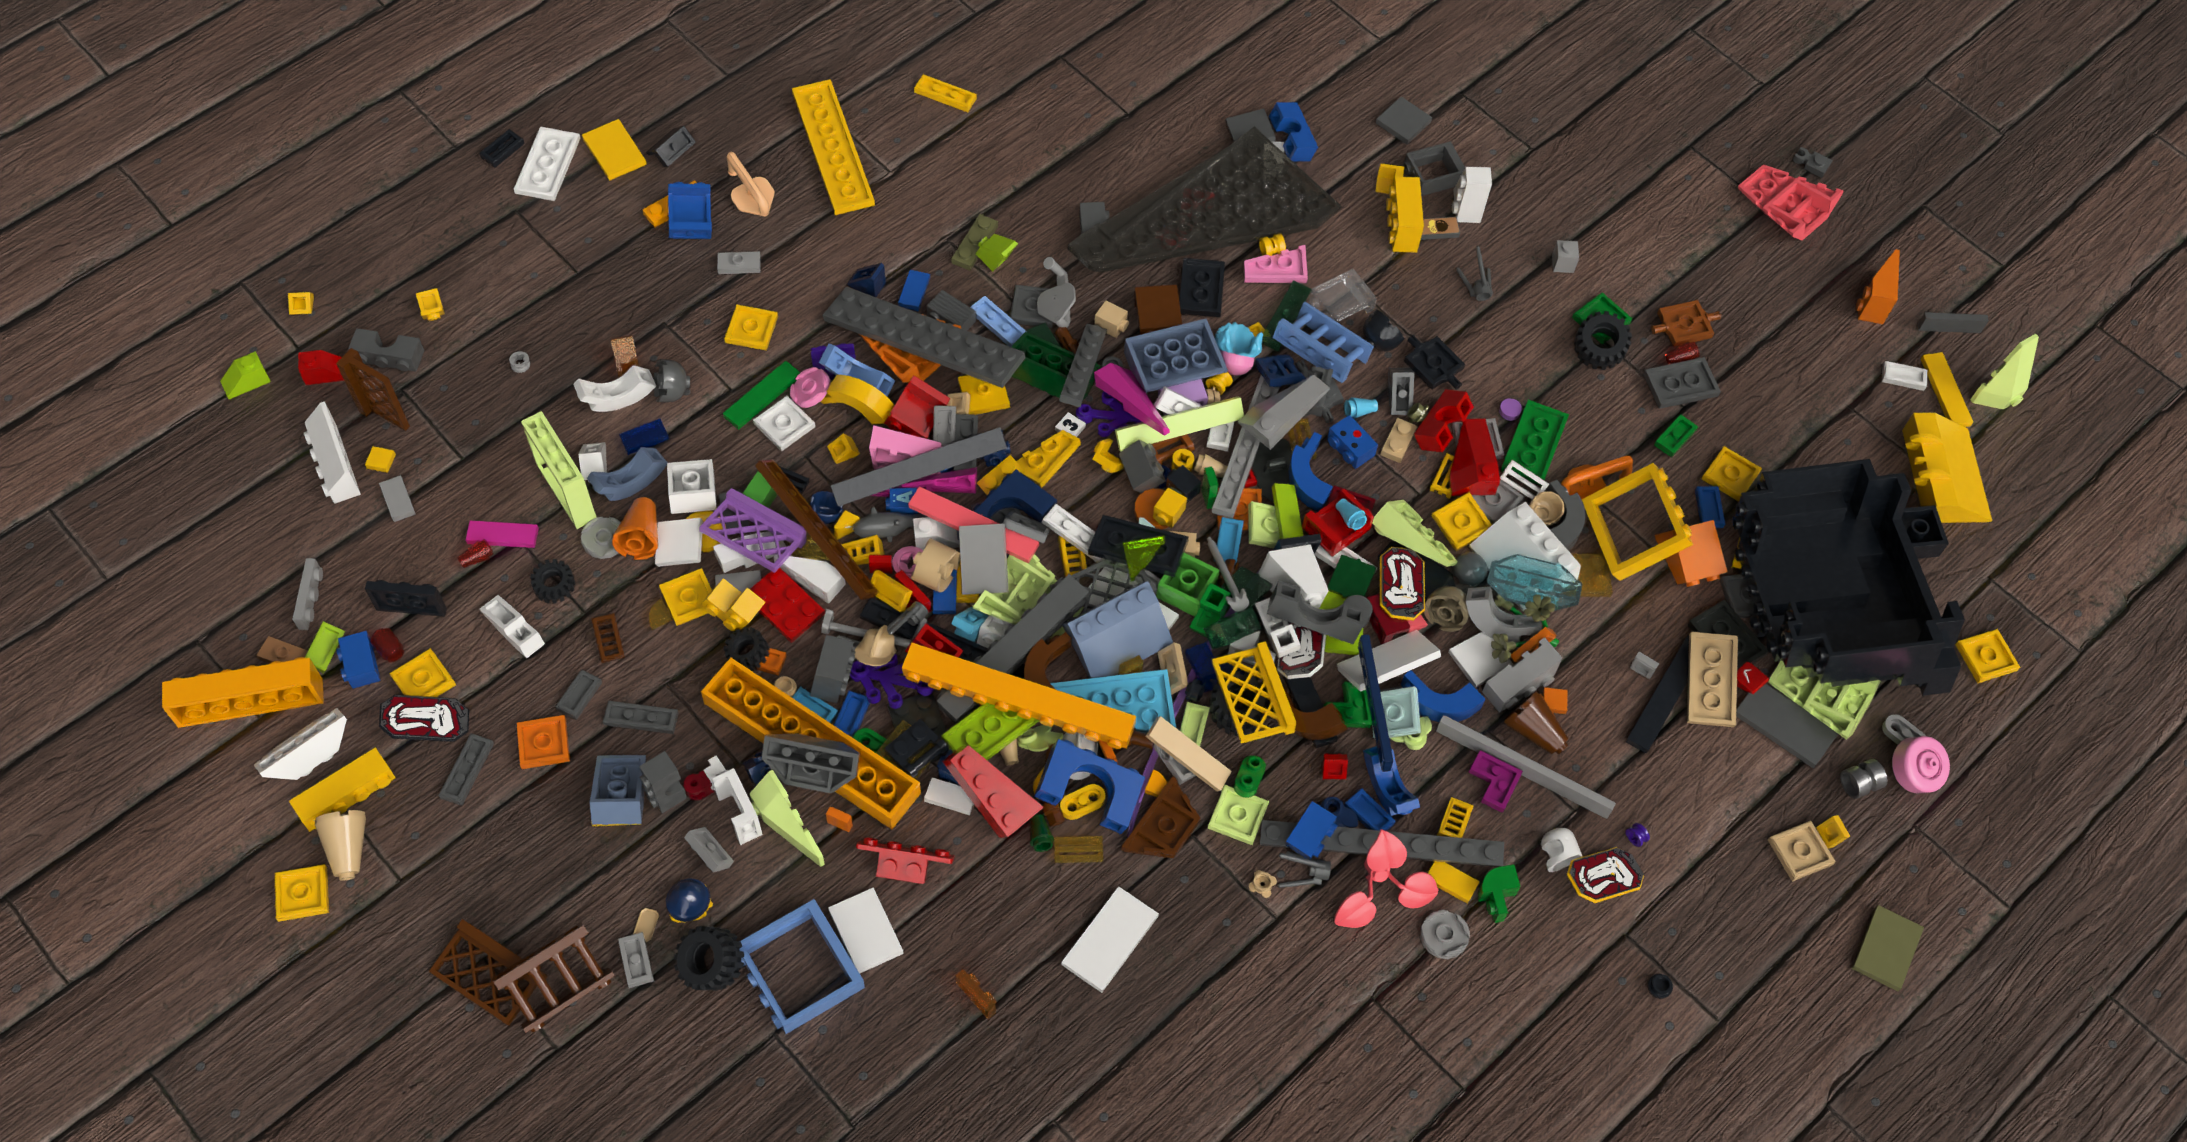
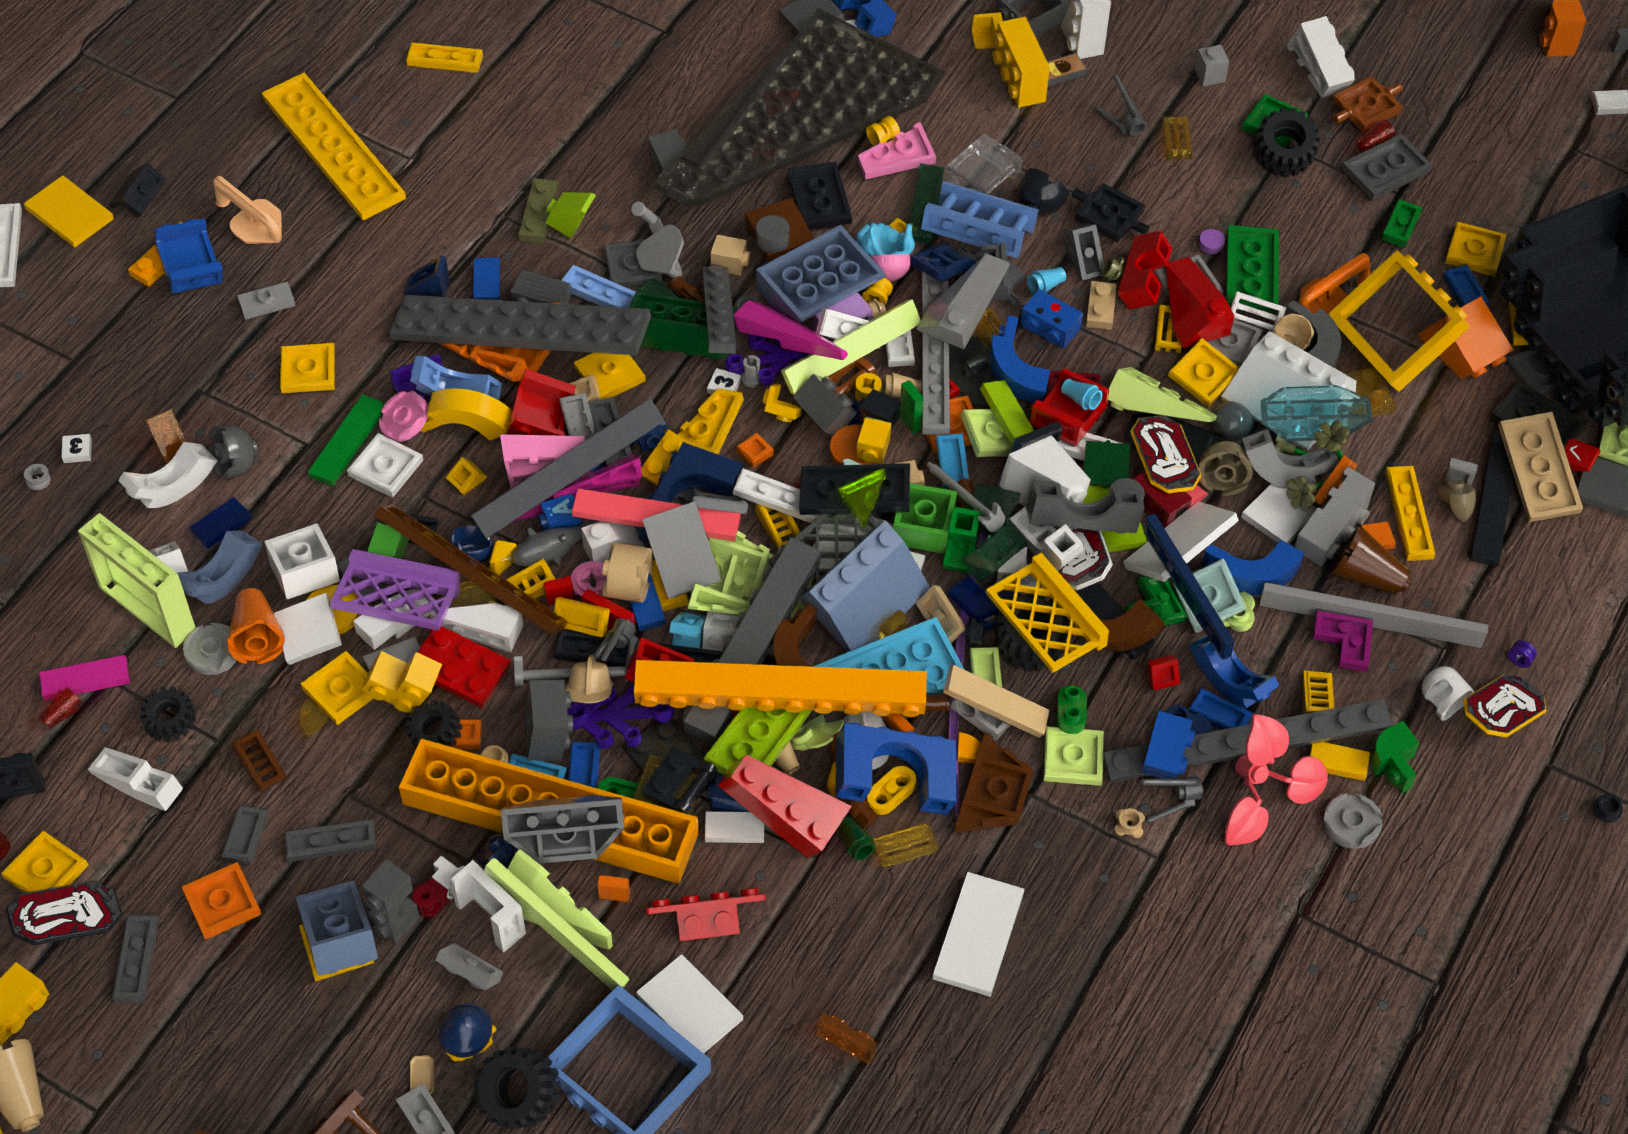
camera: 15 degrees left, 5 degrees down
none -> white tile [62,434,92,463]
none -> yellowish green tile [484,858,629,991]
none -> orange tile [736,433,774,468]
none -> light grey pin [741,355,760,388]
none -> dark grey piece [756,215,789,253]
none -> clear yellow tile [1162,117,1193,160]
none -> white wedge [1286,16,1355,98]
none -> yellow tile [1385,466,1435,561]
none -> dark tan plate [1438,480,1476,523]

